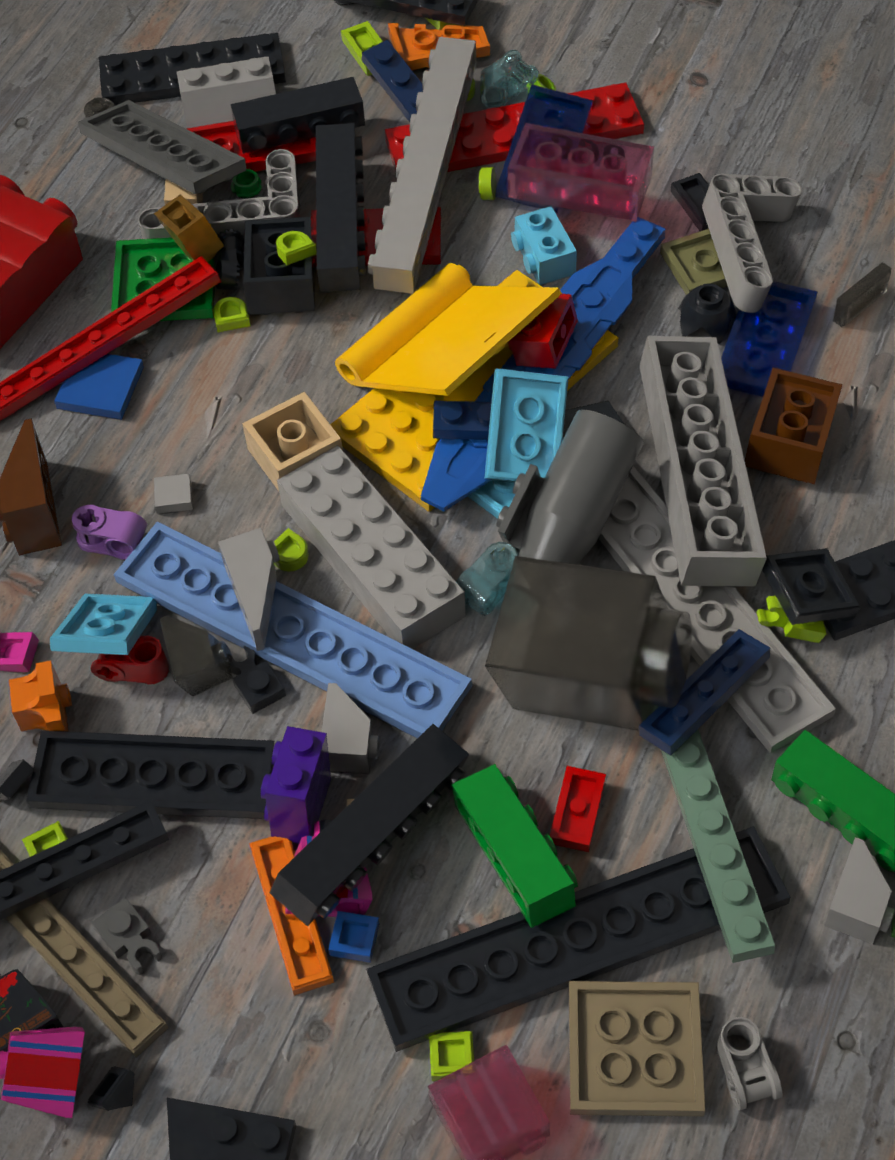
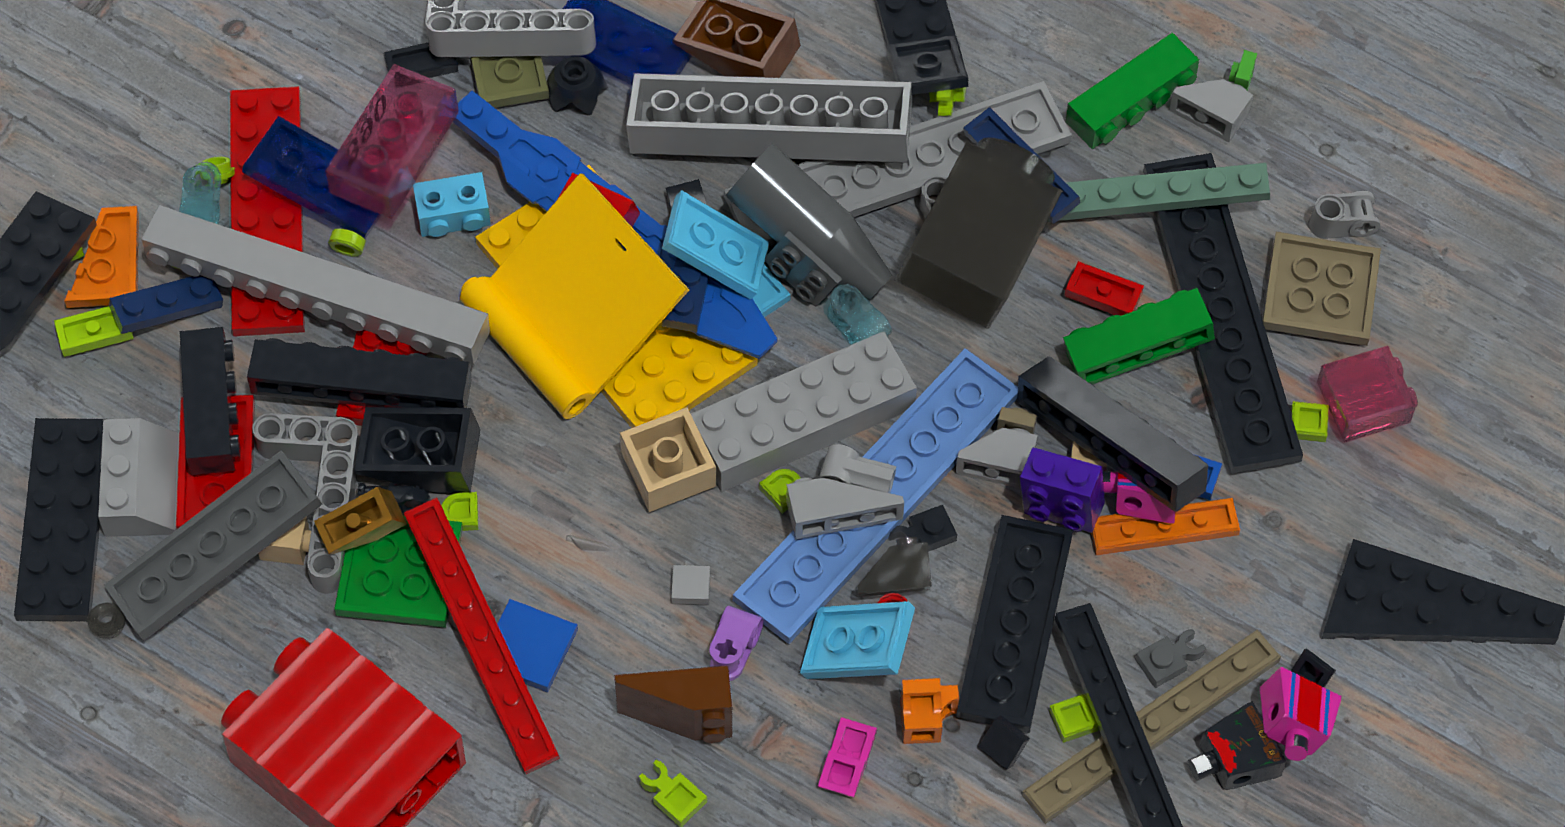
camera: 85 degrees left, 5 degrees up
lime tile [276,231,317,265] -> none
none -> light grey piece [819,444,896,493]
none -> dark tan plate [997,407,1037,434]

